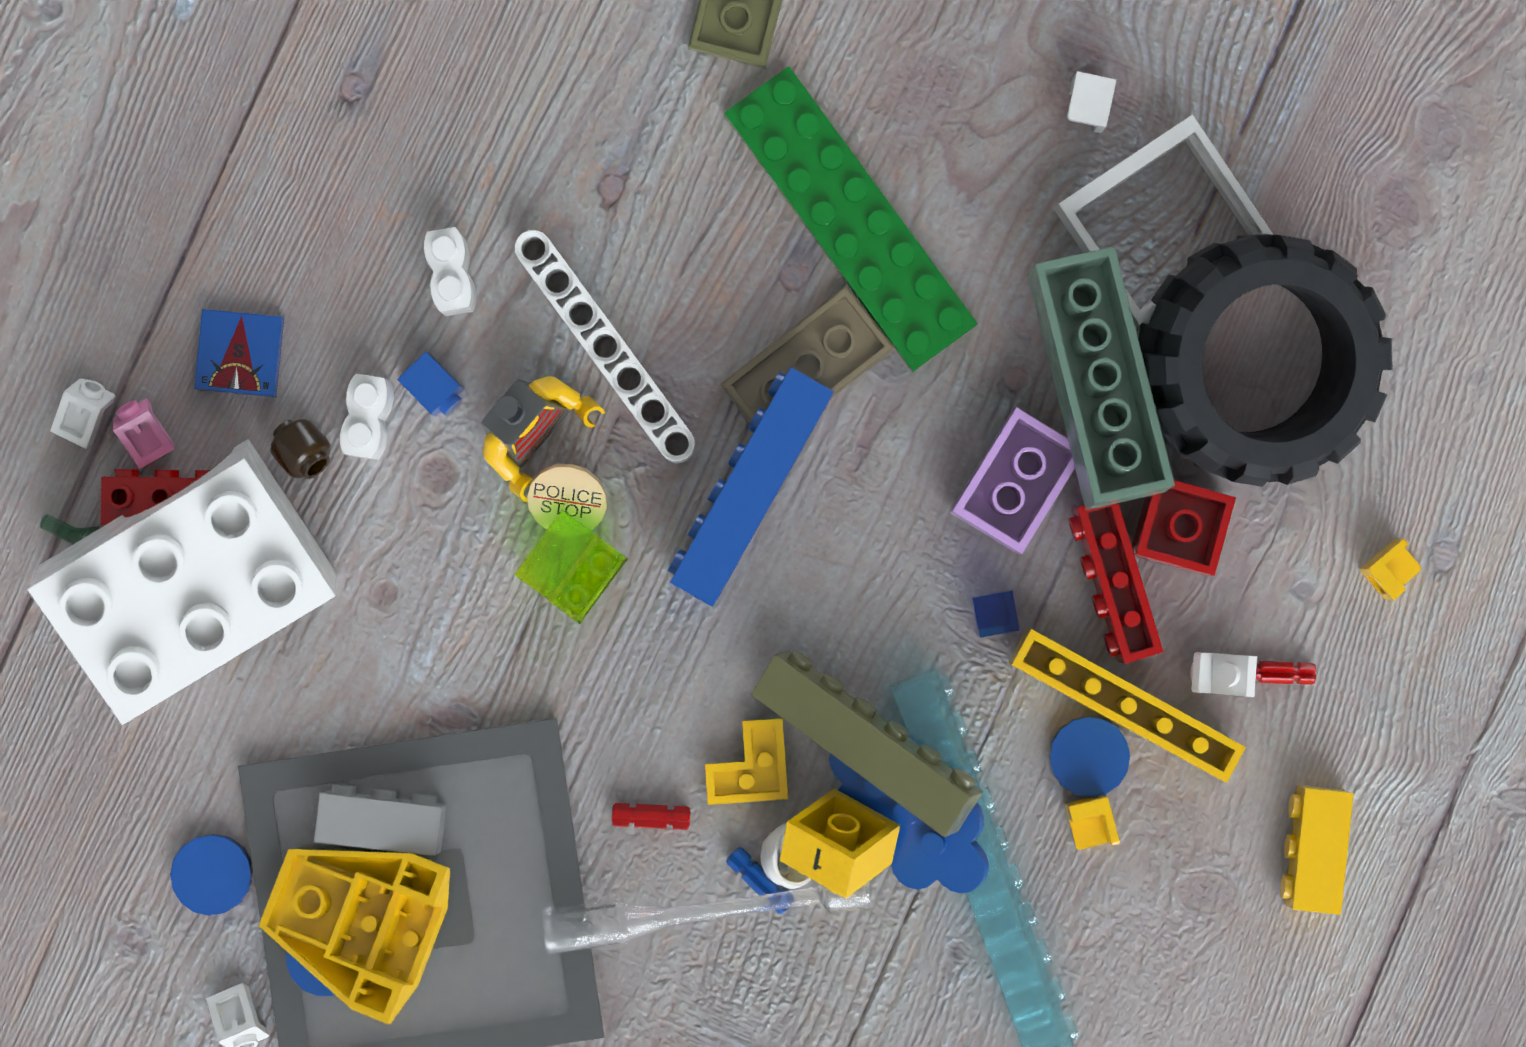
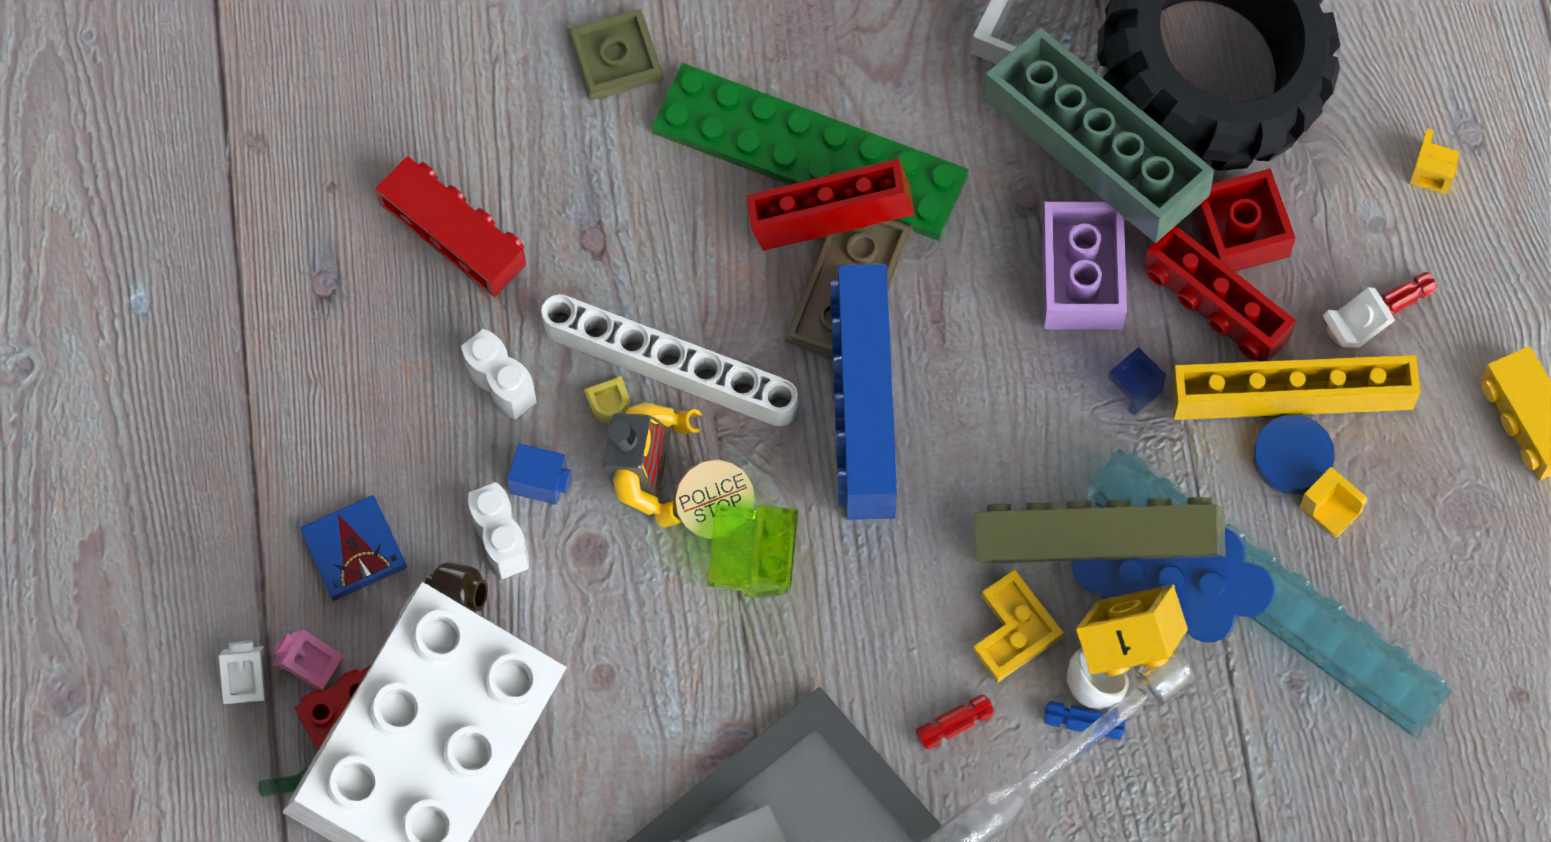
camera: 25 degrees left, 20 degrees down
none -> red brick [375,156,526,298]
none -> light yellow tile [584,376,630,423]
none -> red brick [746,158,915,251]

